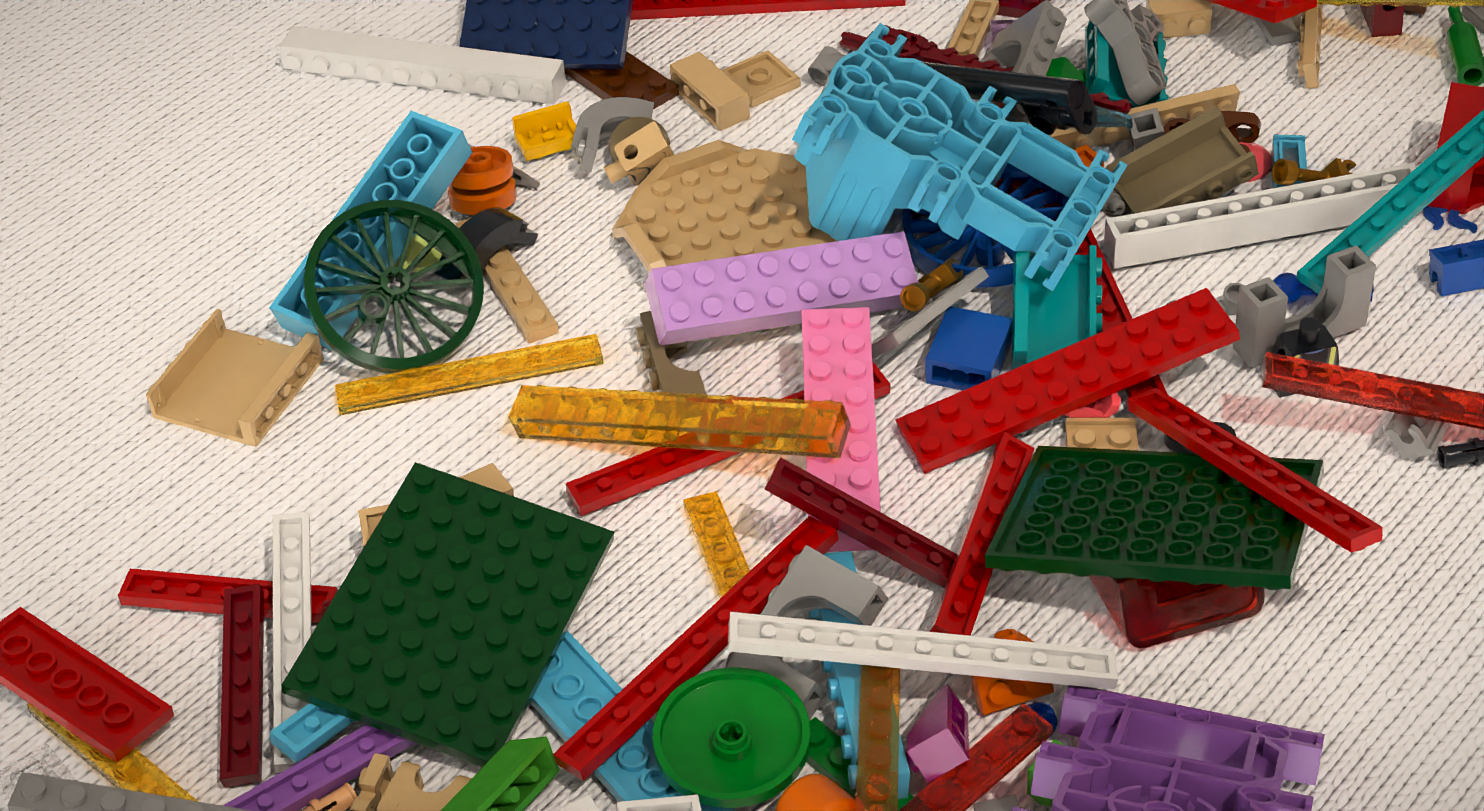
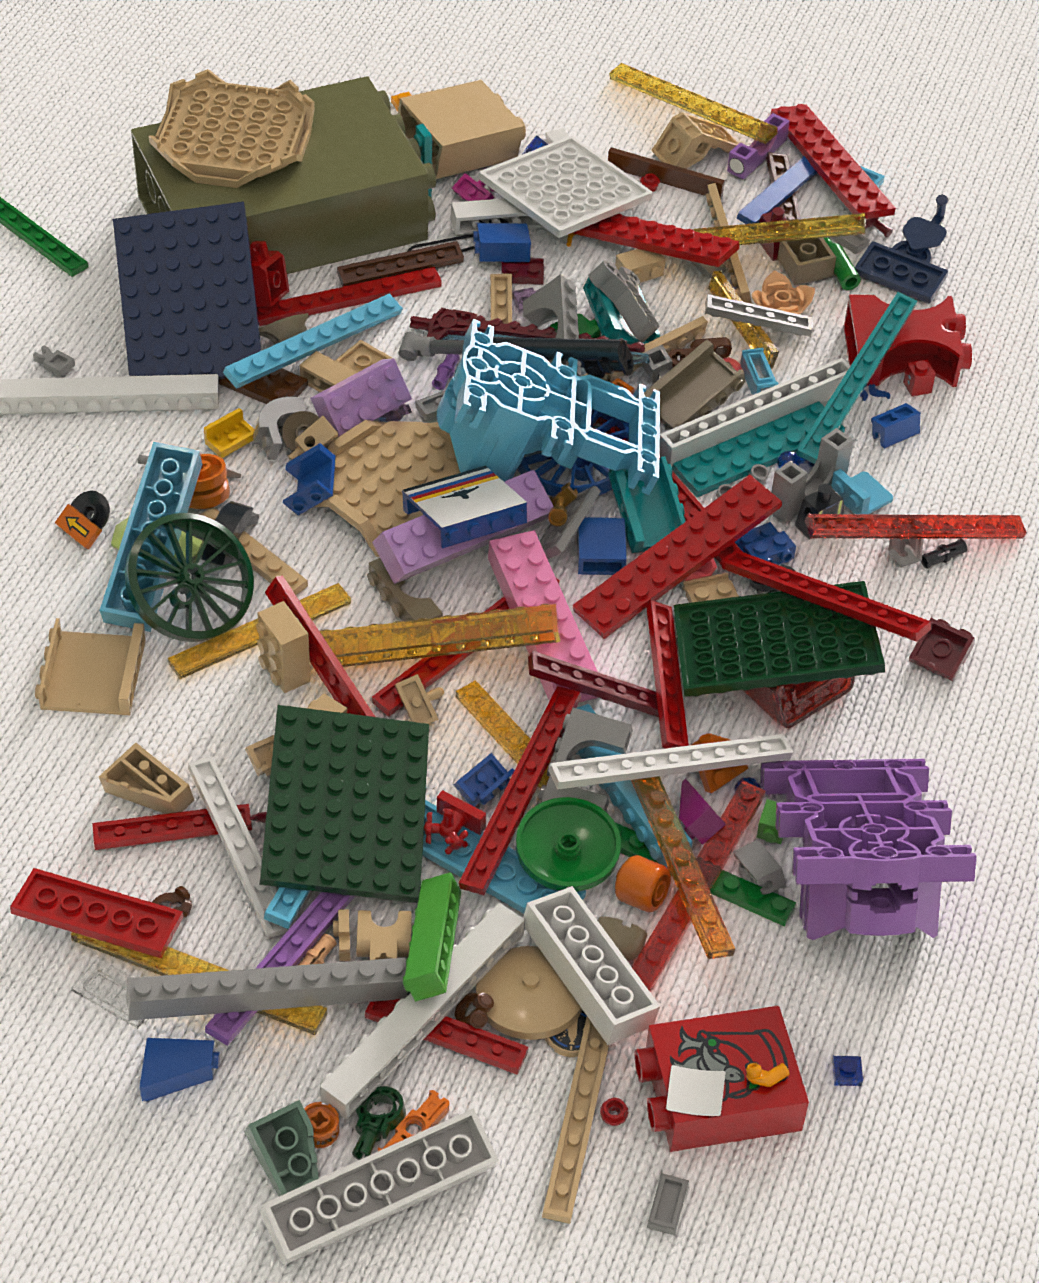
camera: 25 degrees left, 5 degrees up
dark red plate [220,583,264,788] -> none
pearl gold bar [1271,158,1357,186] -> none
none -> light grey plate [33,345,75,377]
none -> orange tile [55,504,102,549]
none -> black dish [71,491,110,529]
none -> tan wedge [99,742,194,814]
none -> reddish brown piece [152,886,192,918]
none -> medium azure plate [223,293,403,389]
none -> tan brick [256,601,311,693]
none -> dark tan hat [259,313,309,344]
none -> red plate [265,575,375,717]
none -> blue panel [282,443,336,516]
none -> lavender brick [310,358,412,437]
none -> clear purple plate [378,404,412,422]
none -> tan plate [394,674,444,724]
none -> panel [402,466,527,548]
none -> red piece [424,790,486,855]
none -> blue bracket [453,753,515,807]
none -> teal plate [672,401,845,498]
none -> light grey plate [705,294,813,337]
none -> clear yellow plate [708,271,779,369]
none -> blue plate [735,522,796,565]
none -> light nougat brick [751,270,815,315]
none -> dark tan brick [778,231,836,285]
none -> medium azure bracket [831,469,893,519]
none -> dark red plate [909,618,975,681]

